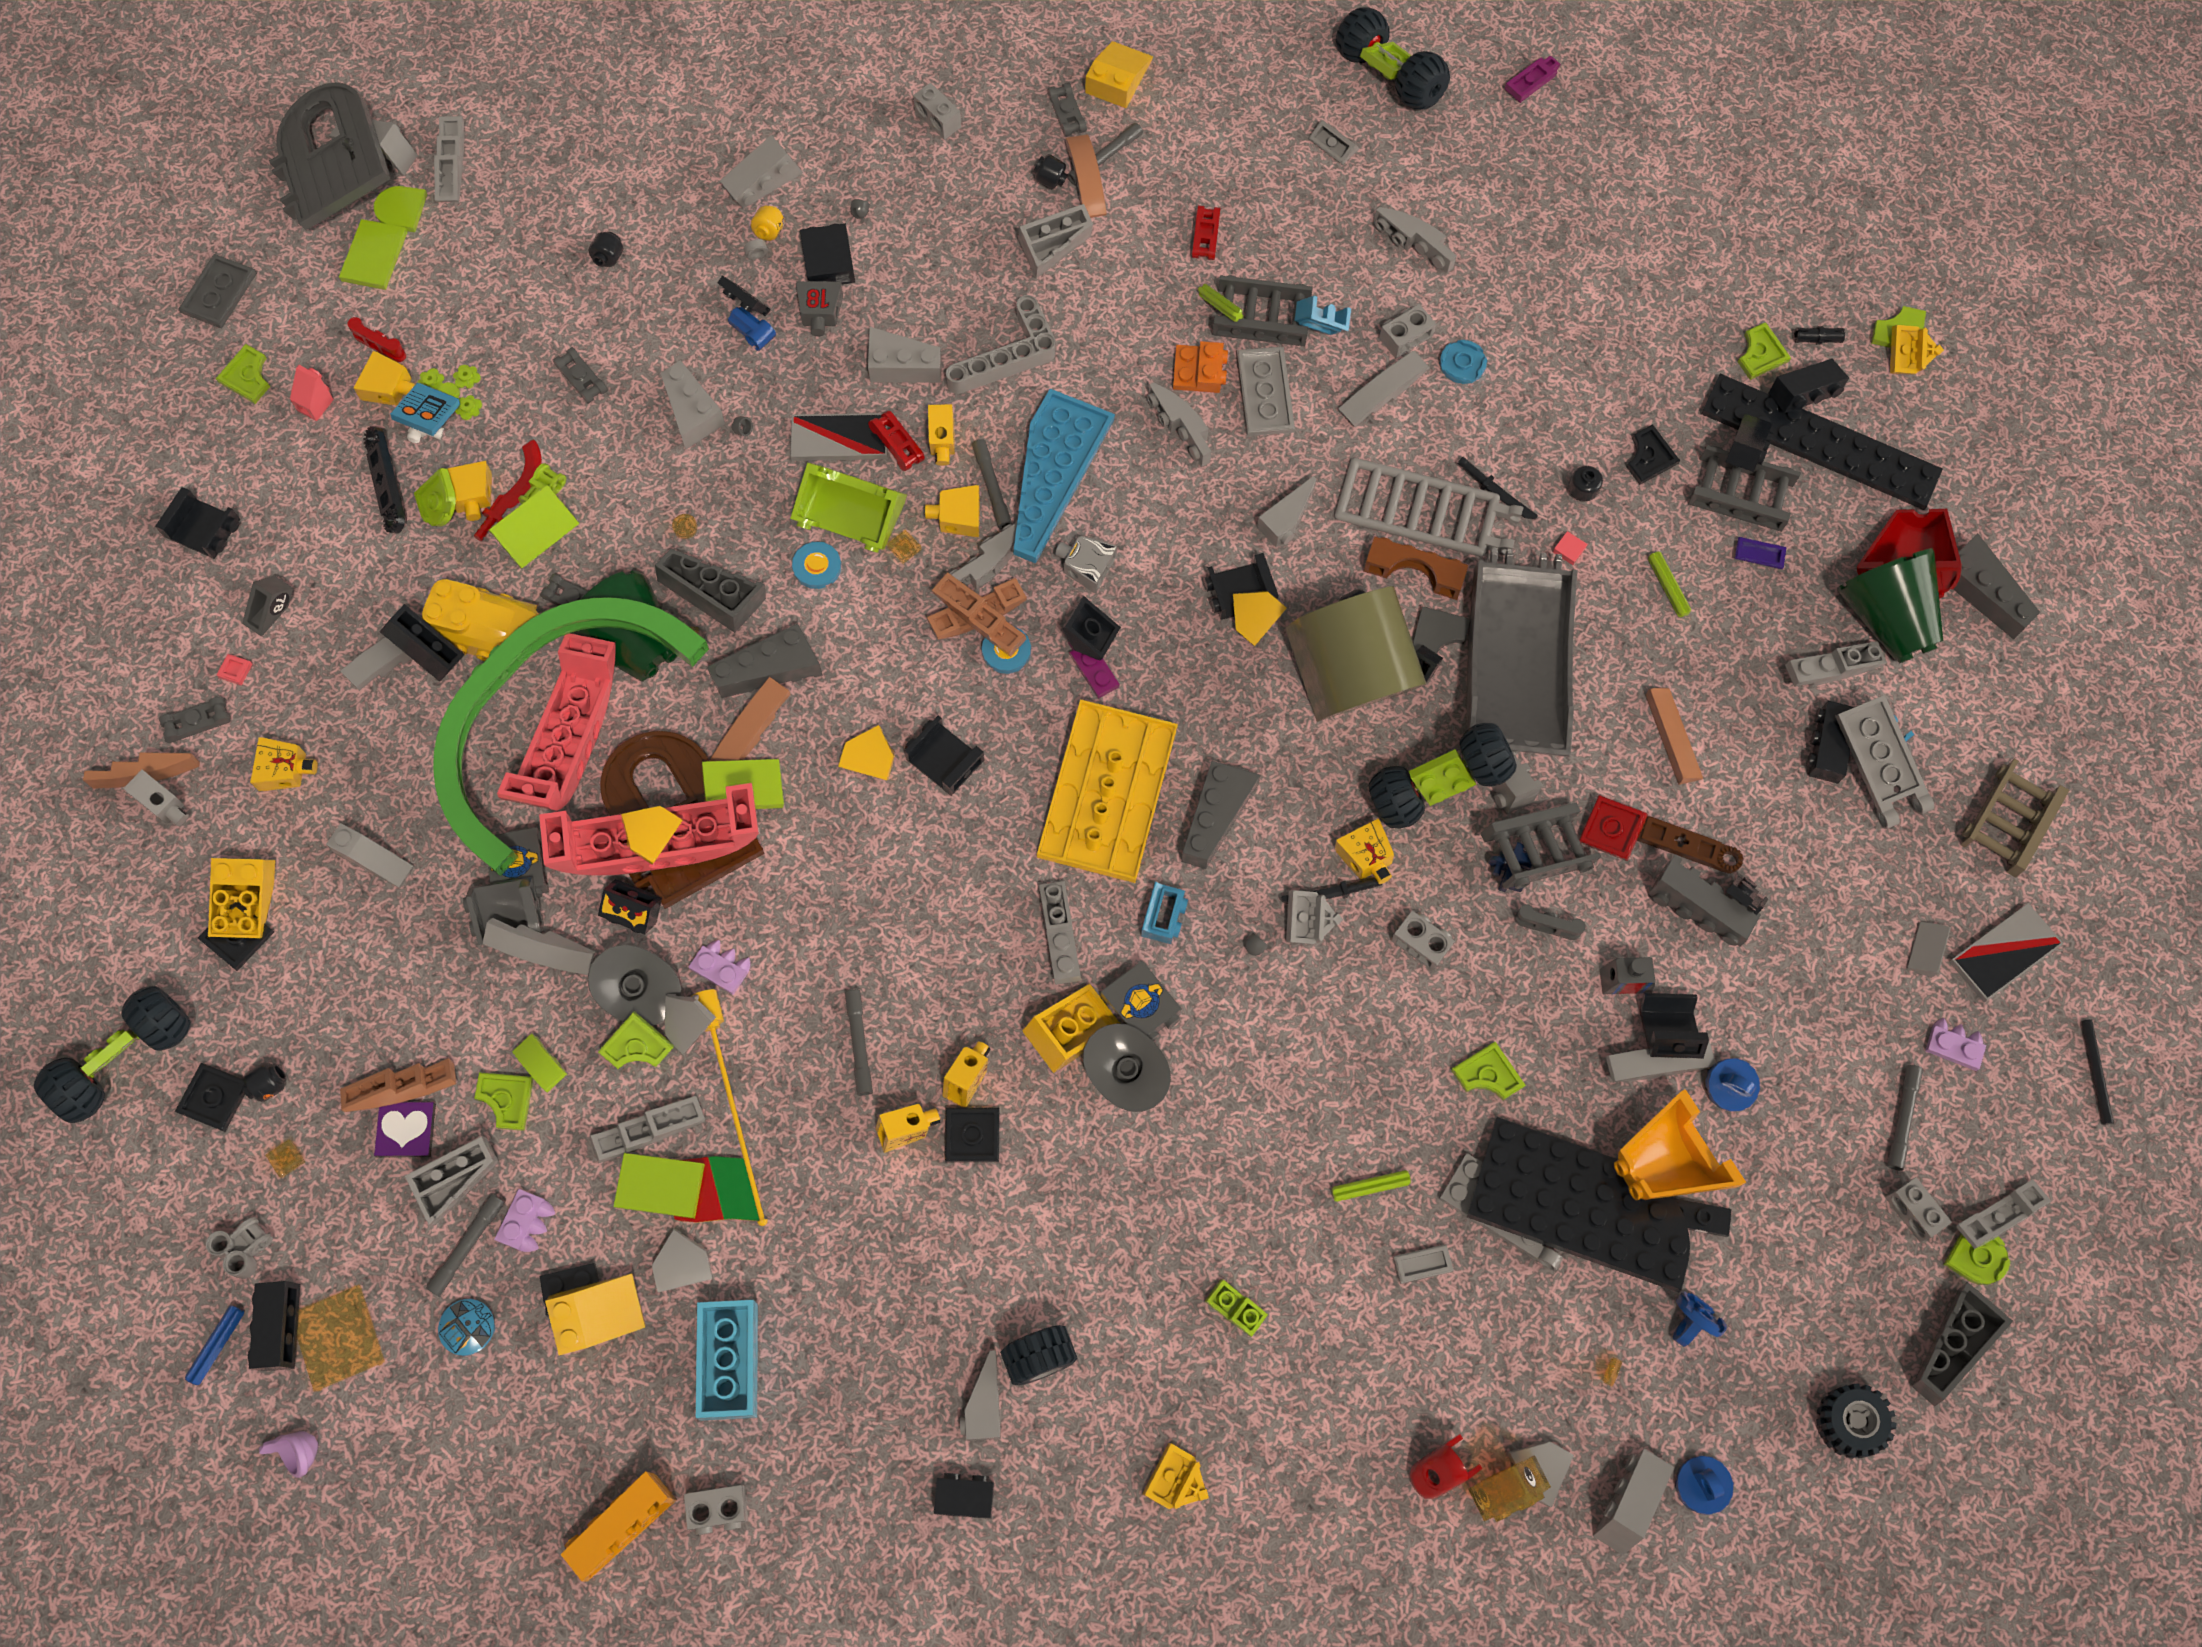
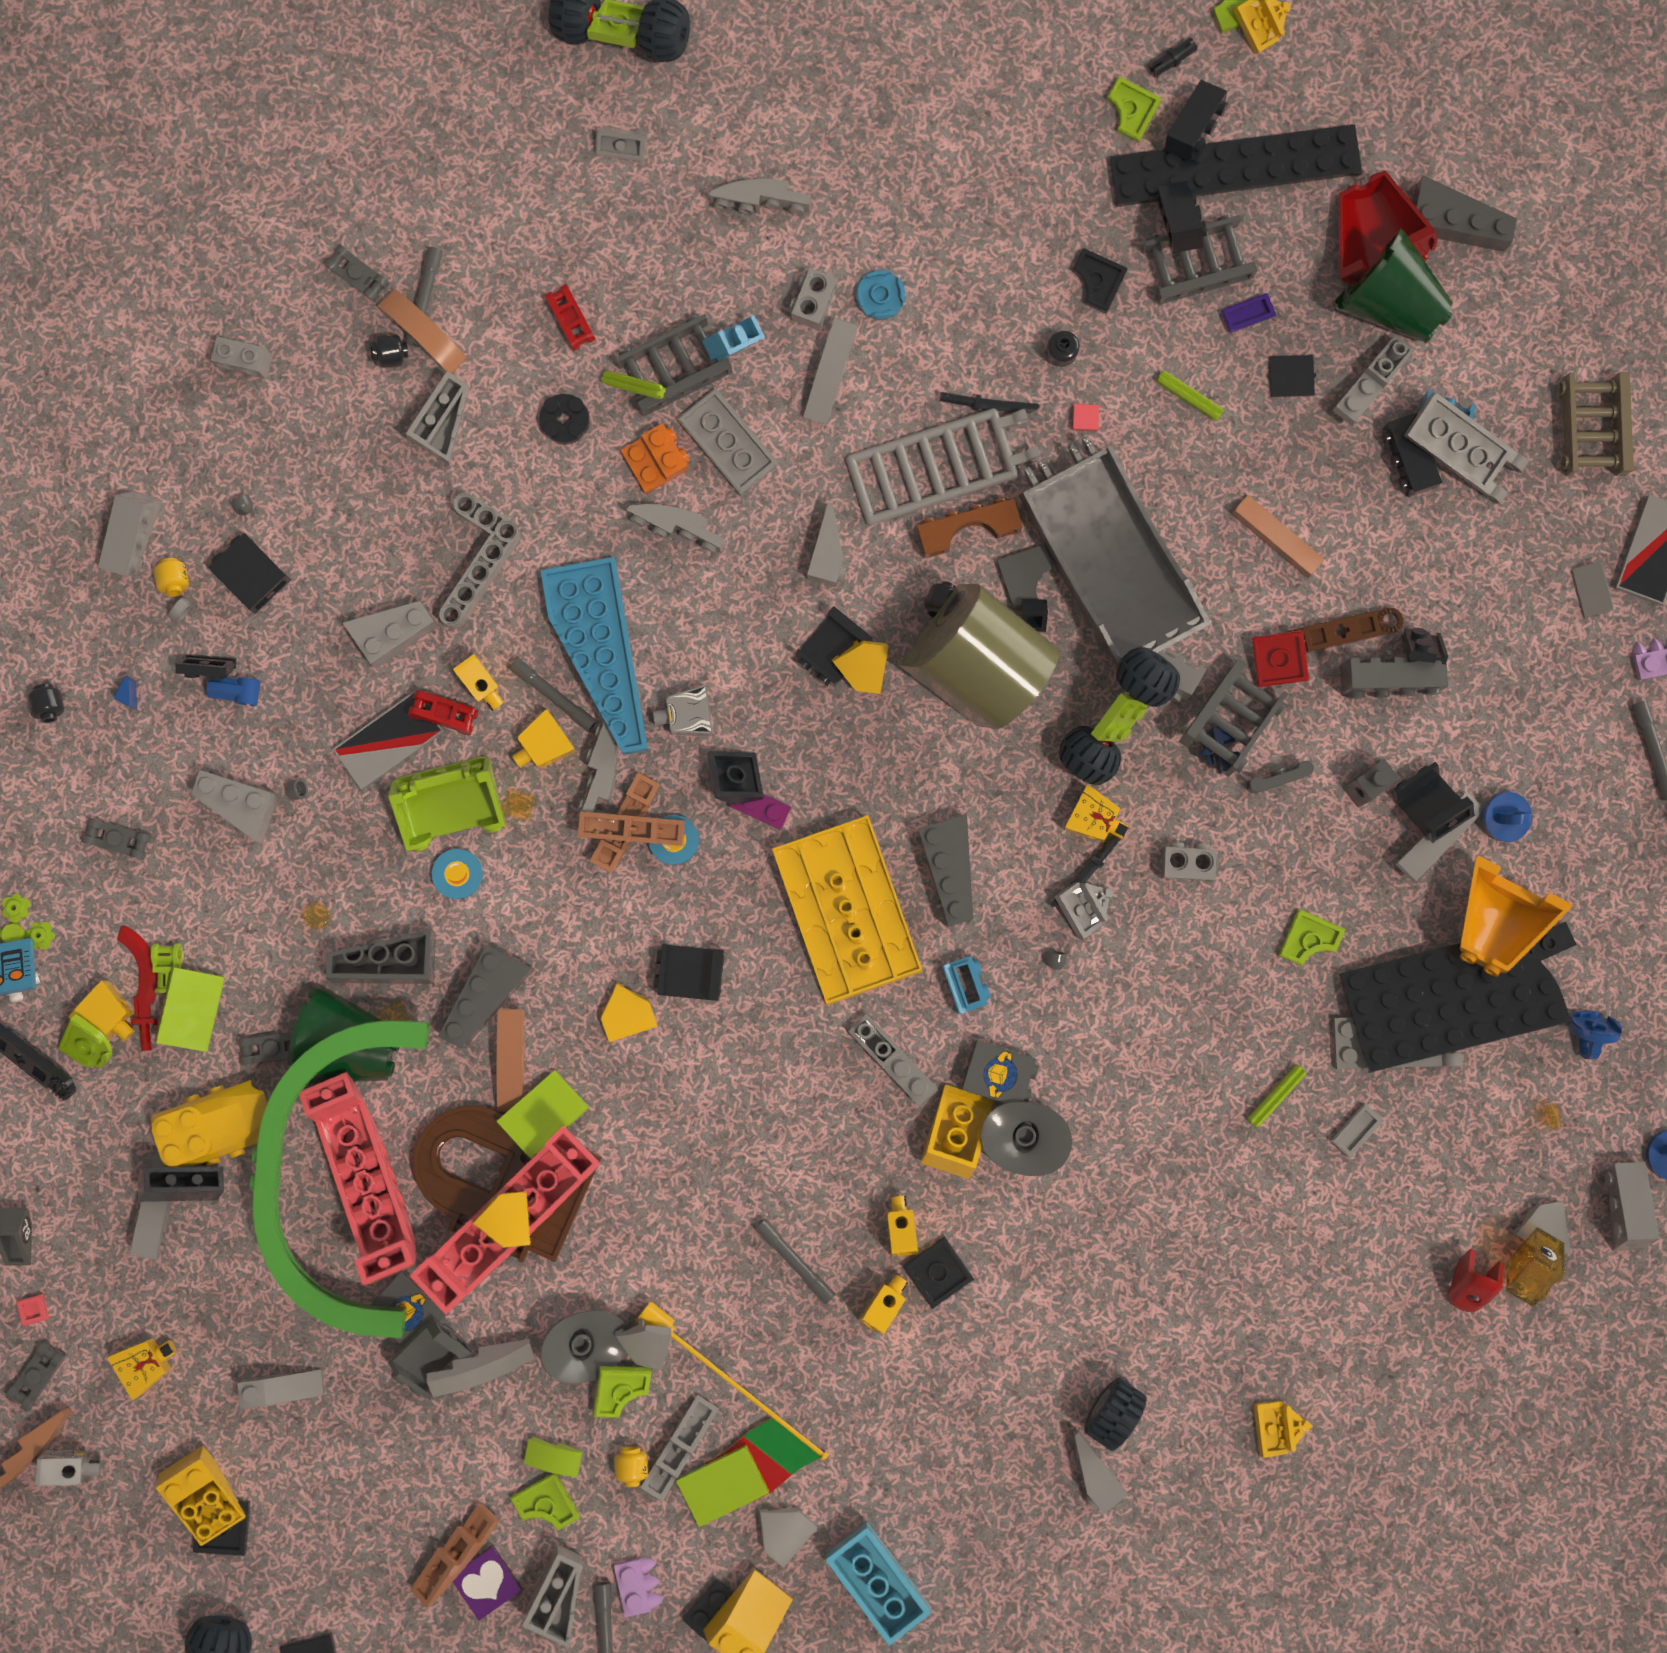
camera: 30 degrees left, 15 degrees up
black head [242,1062,287,1102] -> none
black brick [598,879,662,935] -> none
lavender plate [688,940,750,995] -> none
dark grey torso [796,281,843,337] -> none
black brick [934,1473,995,1519] -> none
yellow slope [1085,41,1153,108] -> none
lime slope [1204,1279,1268,1337] -> none
none -> blue slope [114,676,137,710]
none -> black plate [539,394,590,445]
none -> yellow head [614,1446,649,1487]
none -> black piece [1268,355,1317,397]

